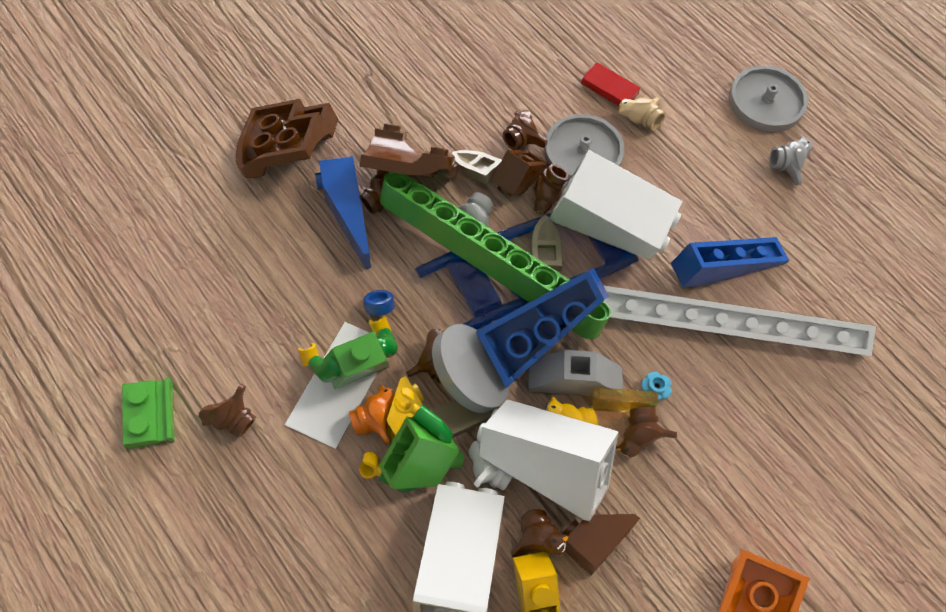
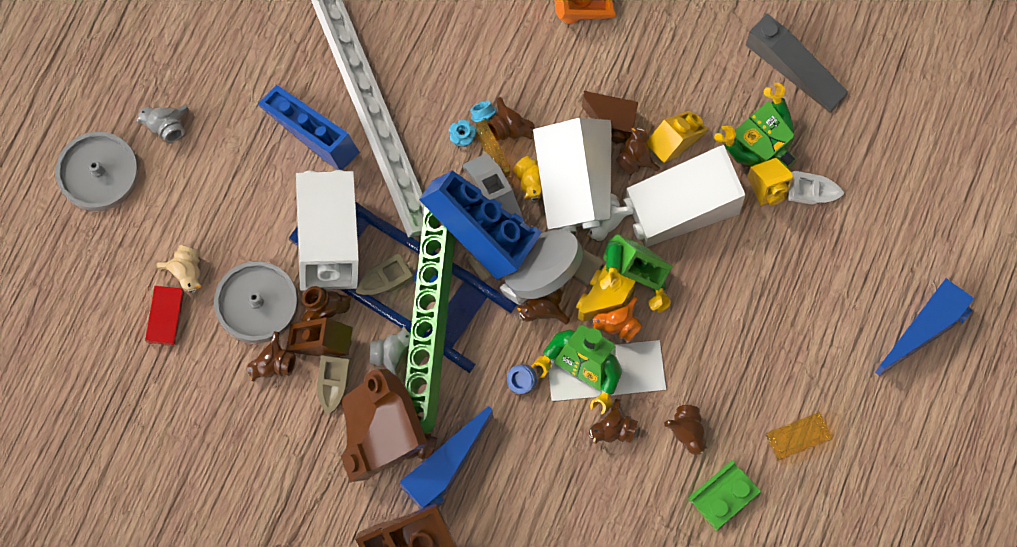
camera: 115 degrees left, 10 degrees up
none -> medium azure plate [470,101,497,125]
none -> reddish brown animal [589,399,638,444]
none -> clear yellow tile [766,412,832,461]

